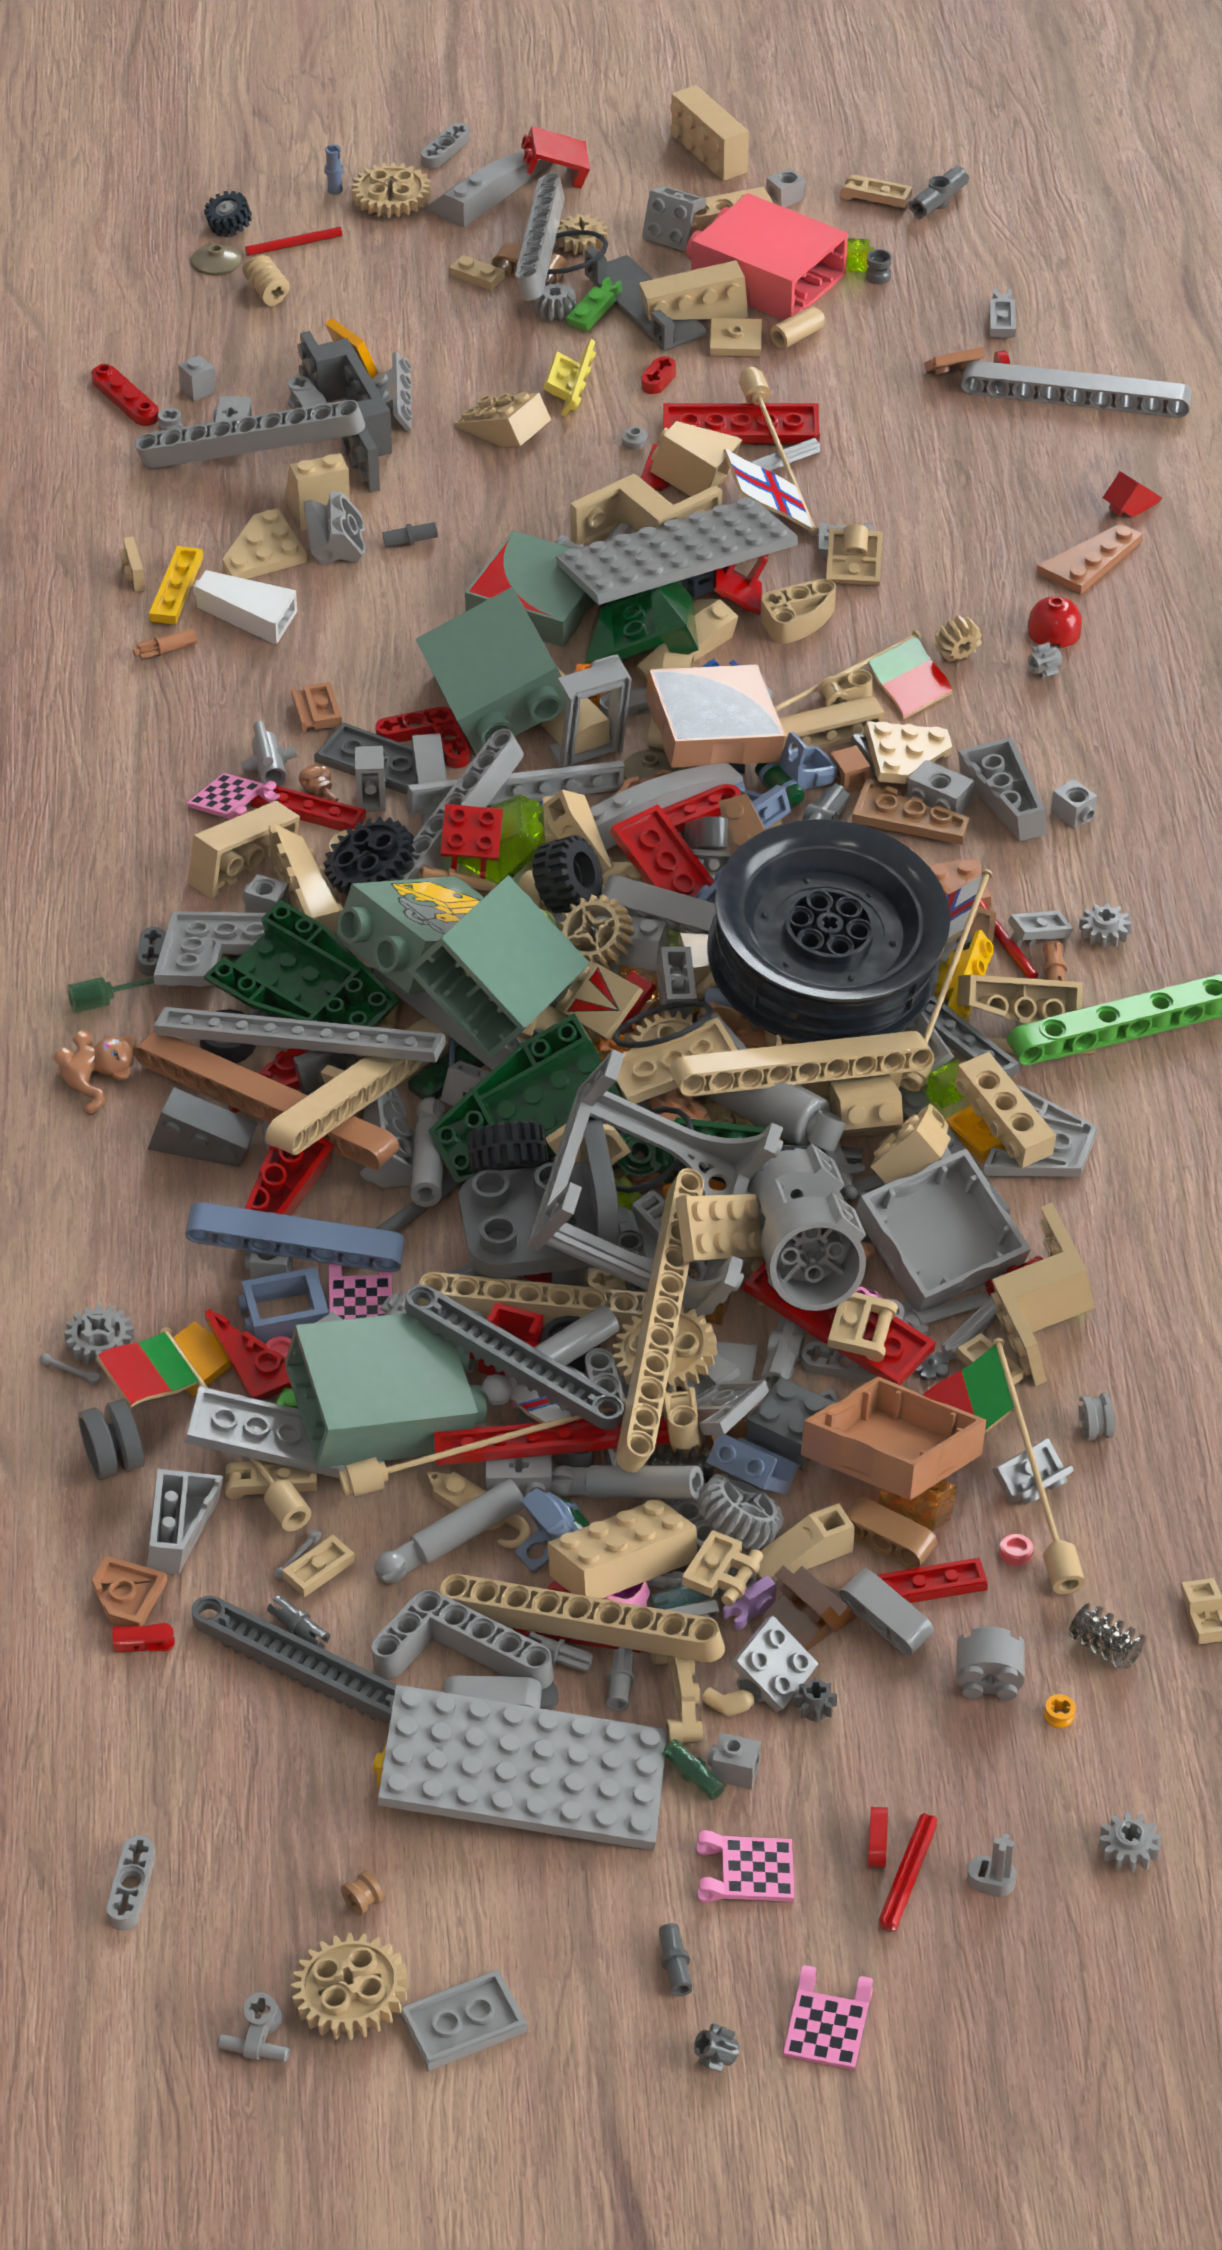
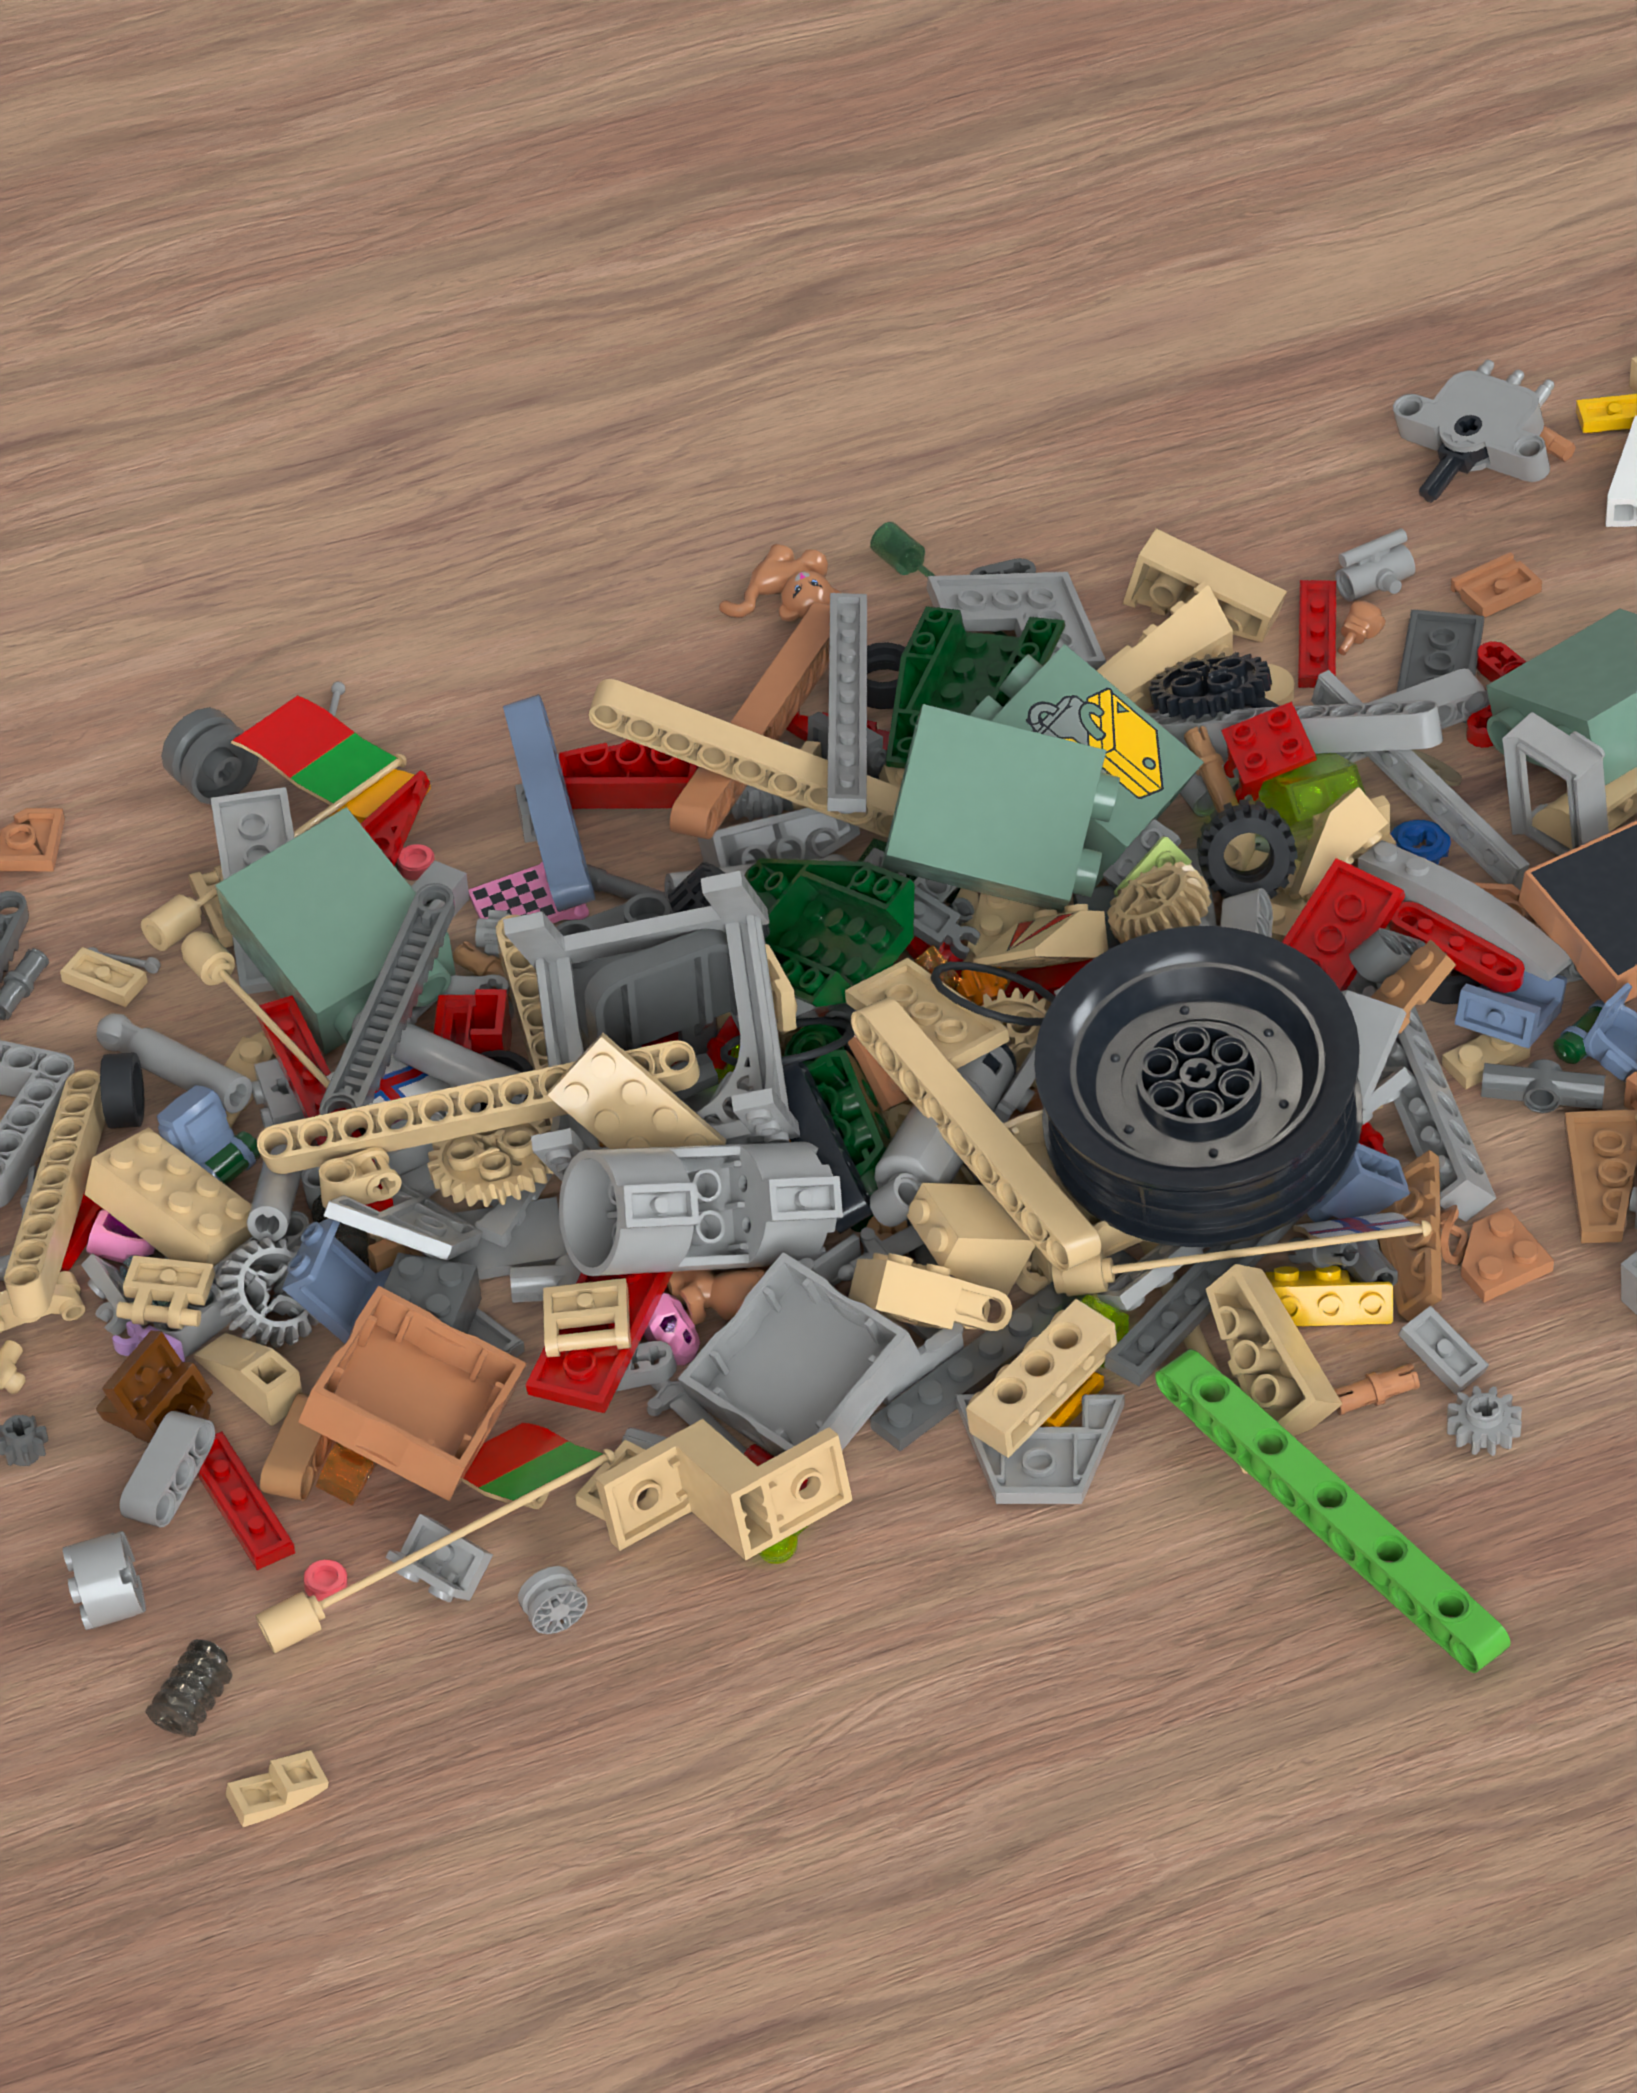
camera: 75 degrees right, 0 degrees up
light grey gear [64,1304,134,1366] -> none
light grey wedge [146,1468,223,1574] -> none
dark grey wedge [148,1087,258,1167] -> none
bright pink flag [187,773,280,820] -> none
sand blue window [237,1267,329,1344] -> none
light grey brick [243,874,290,913] -> none
light grey brick [355,746,386,812] -> none
light grey plate [730,1615,819,1712] -> none
dark grey plant [915,1352,949,1381] -> none
red bar [979,899,1039,979] -> none
light orange bush [1044,1694,1076,1728] -> none
none -> black tyre [100,1052,145,1129]
none -> light grey piece [1393,360,1555,503]

